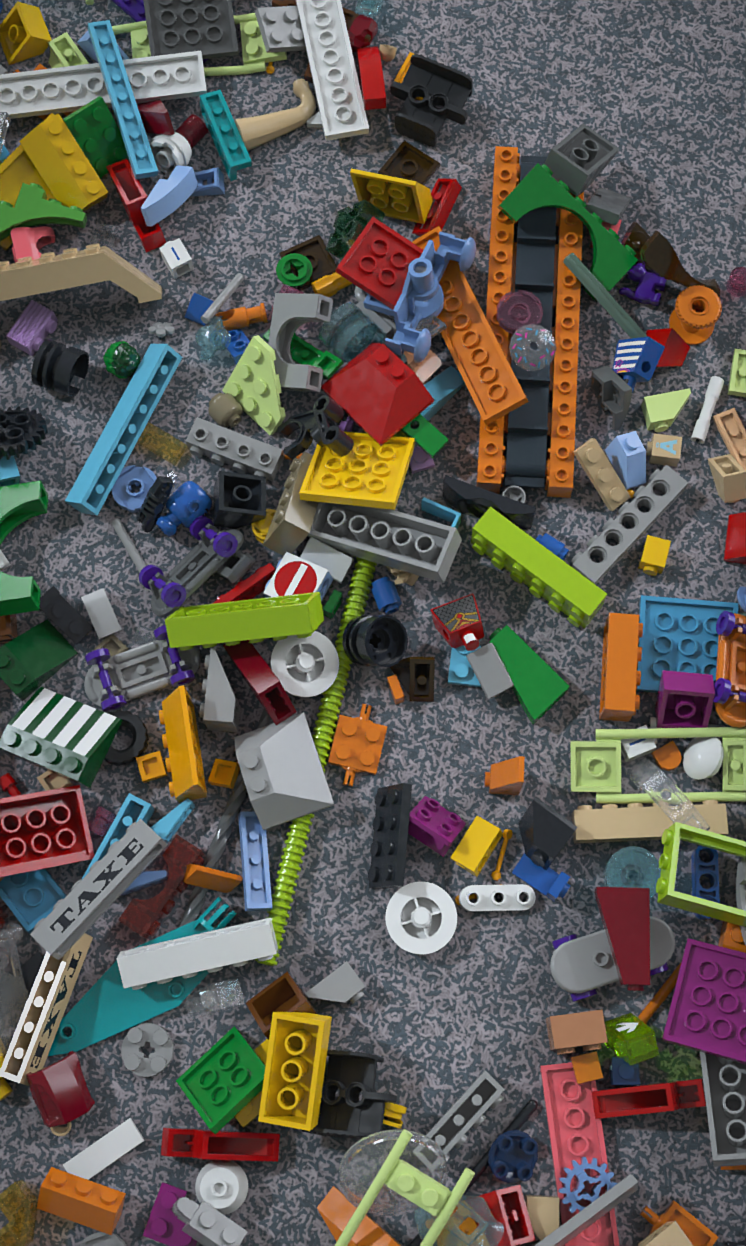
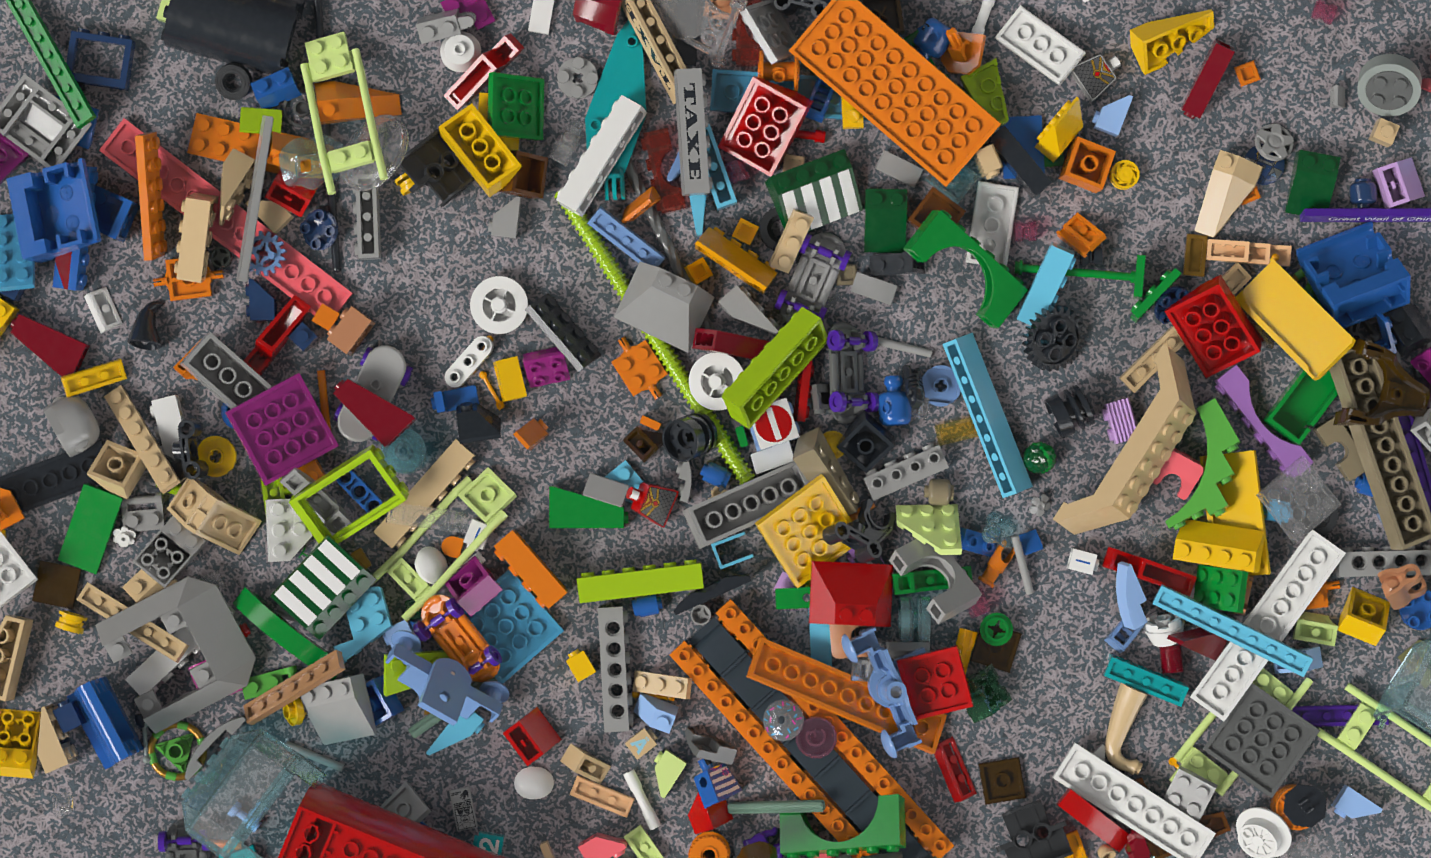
camera: 135 degrees right, 15 degrees up
yellow slope [350,168,433,224] -> none
clear neon green brick [605,1013,659,1066] -> none
none -> pearl dark grey wheel [210,247,233,268]
none -> dark blue slope [245,279,277,321]
none -> light grey slope [676,461,691,503]
none -> tan plate [769,209,814,274]

